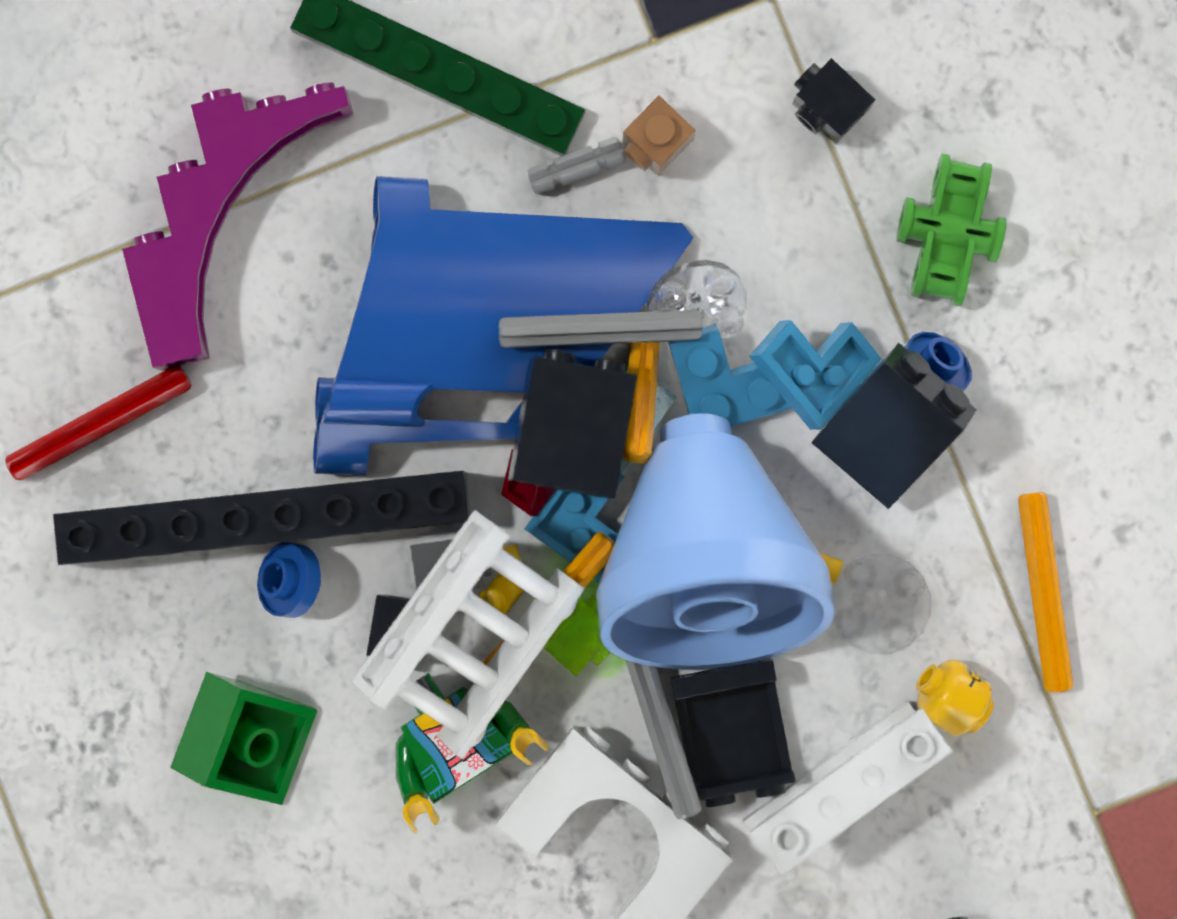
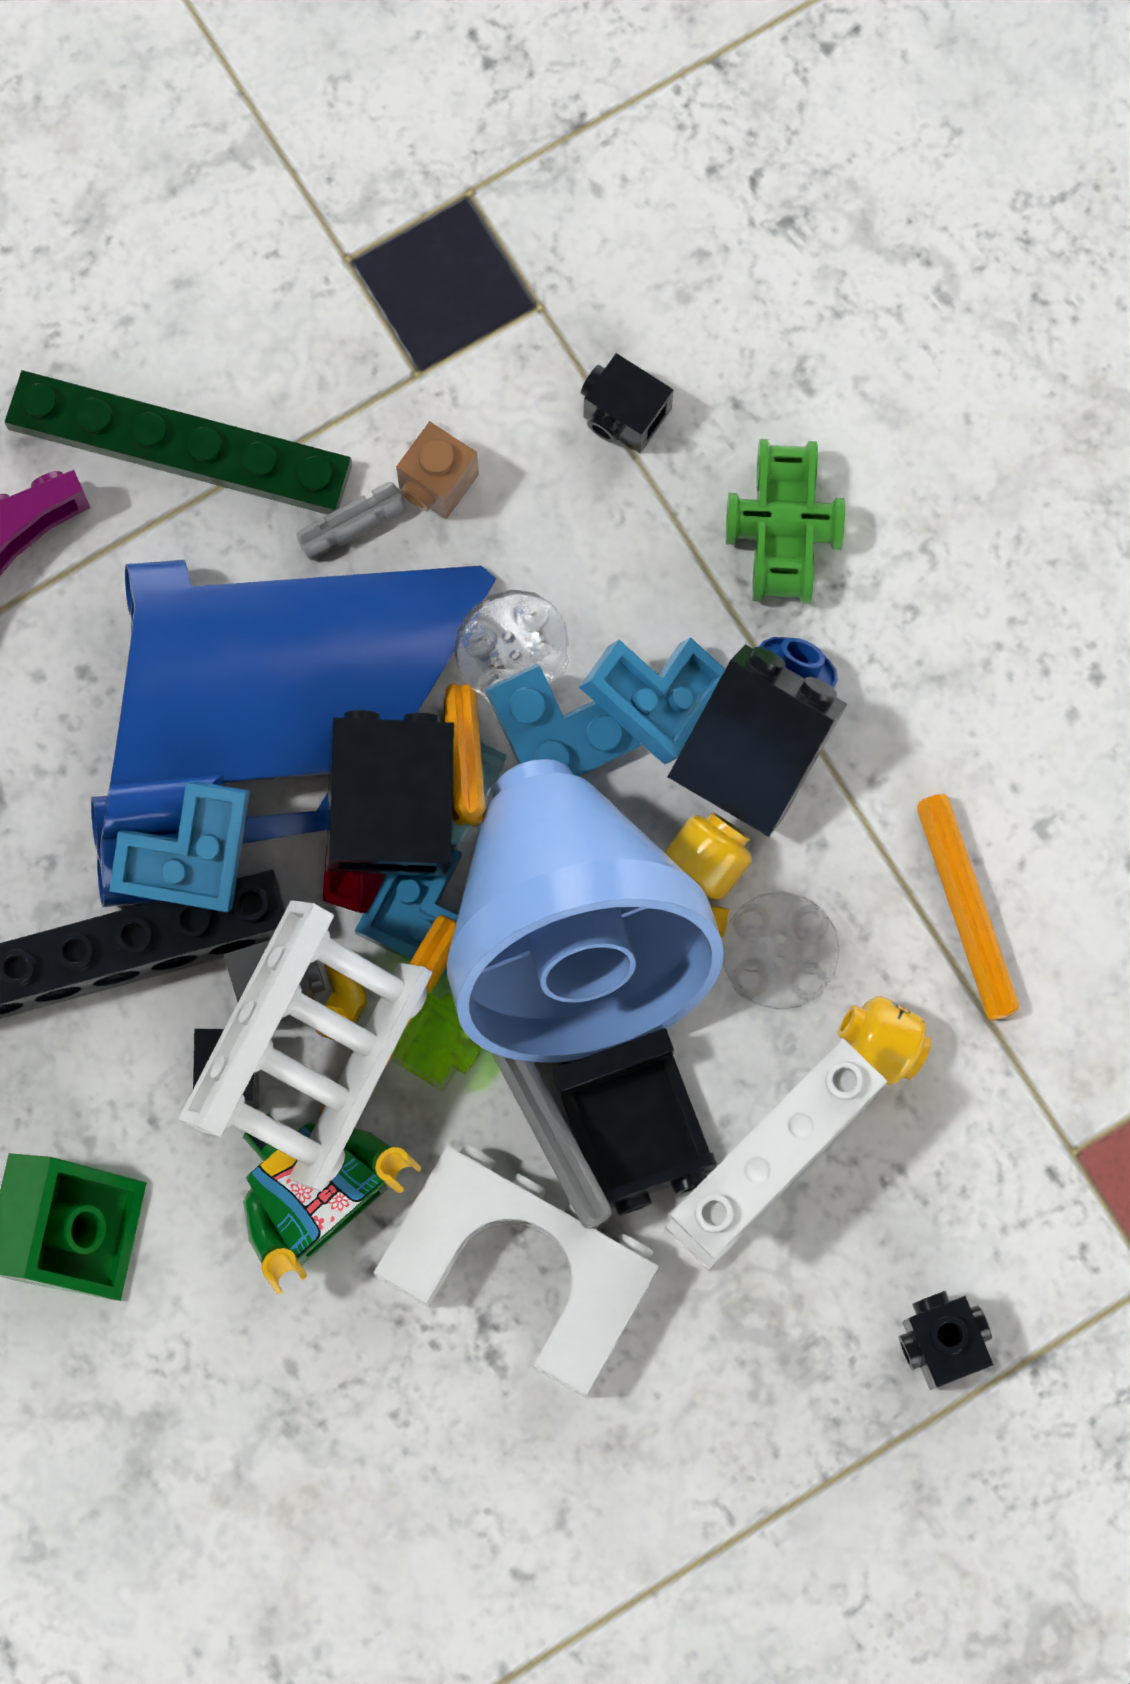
camera: 10 degrees left, 10 degrees down
blue plate [257,542,321,618] -> none
light grey axle [498,310,703,348] -> none
none -> dark azure plate [109,780,250,912]
none -> yellow head [664,811,752,900]

